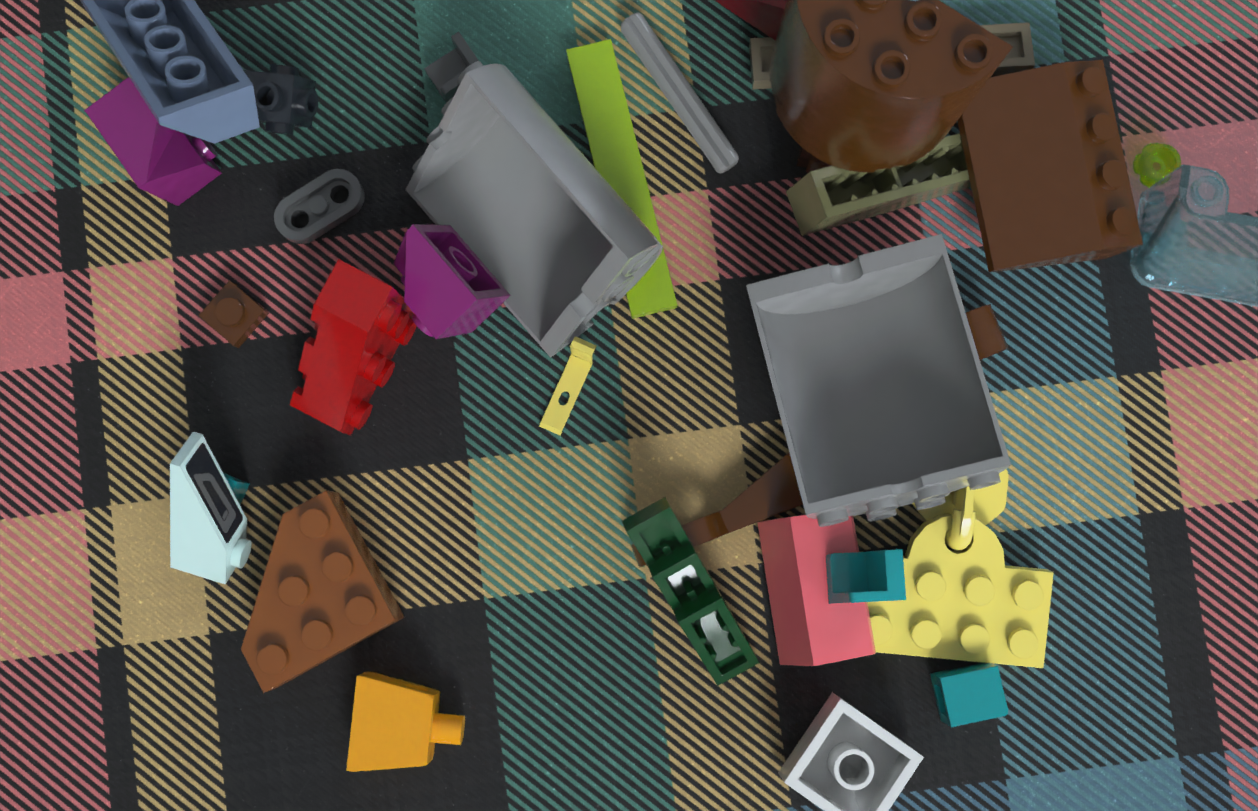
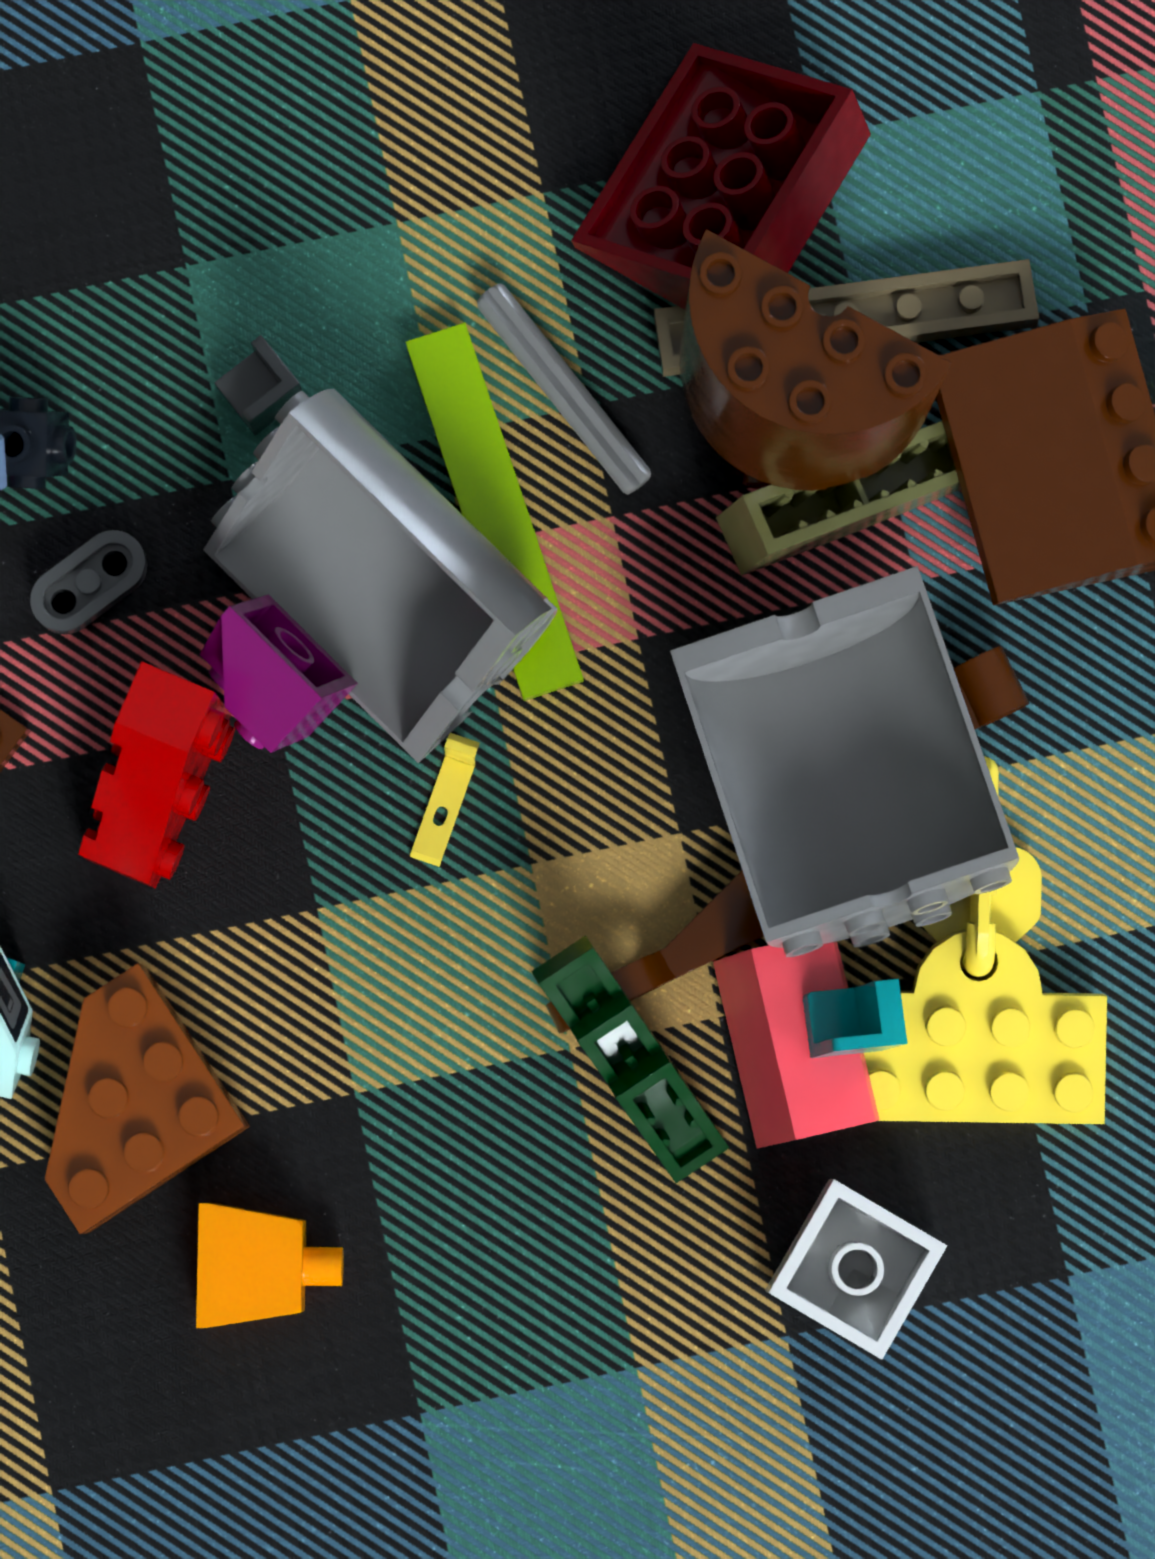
camera: 10 degrees left, 0 degrees up
teal panel [930,662,1008,727] -> none

